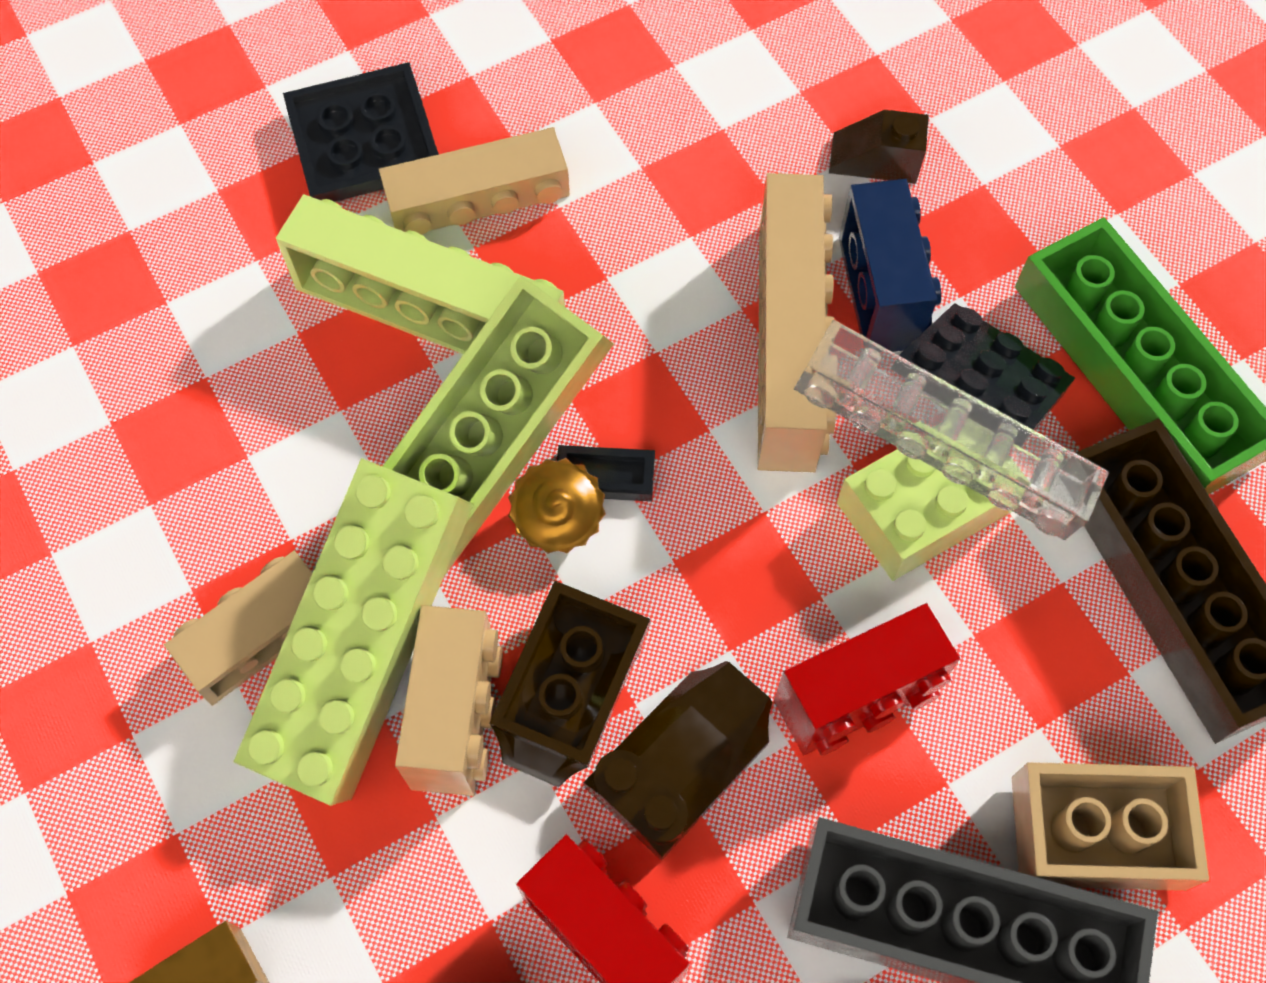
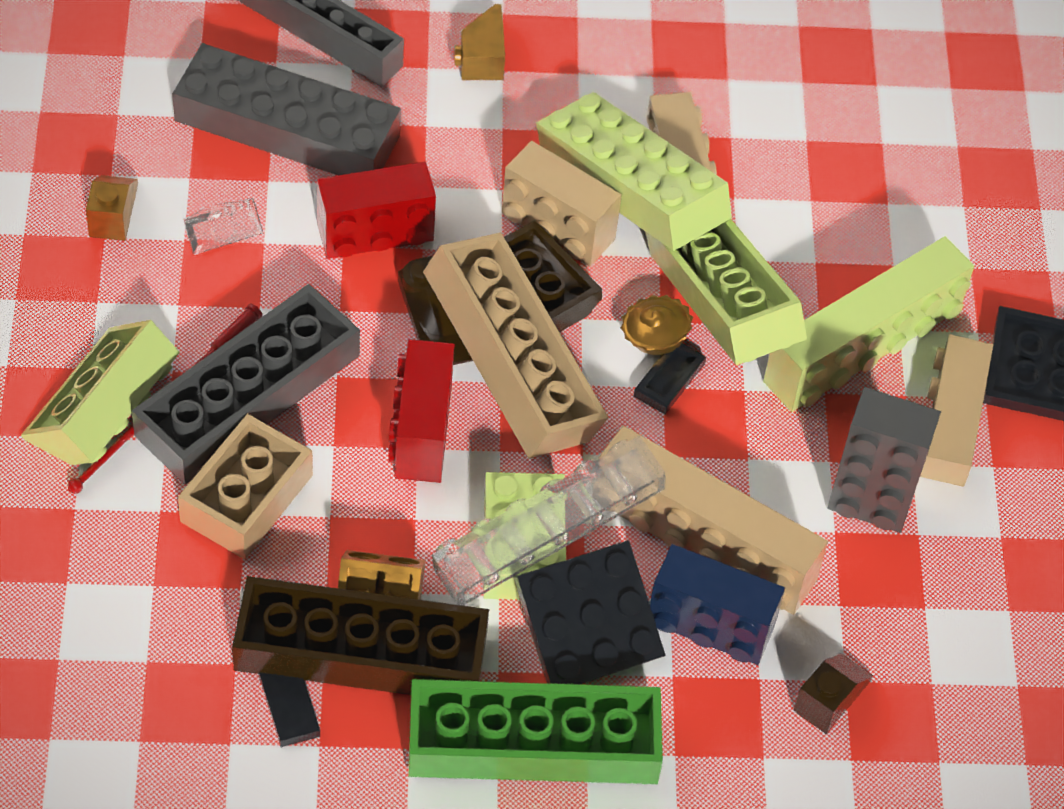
camera: 115 degrees right, 10 degrees down
none -> pearl gold brick [338,550,426,600]
none -> tan brick [423,232,609,459]
none -> dark grey brick [827,387,941,533]

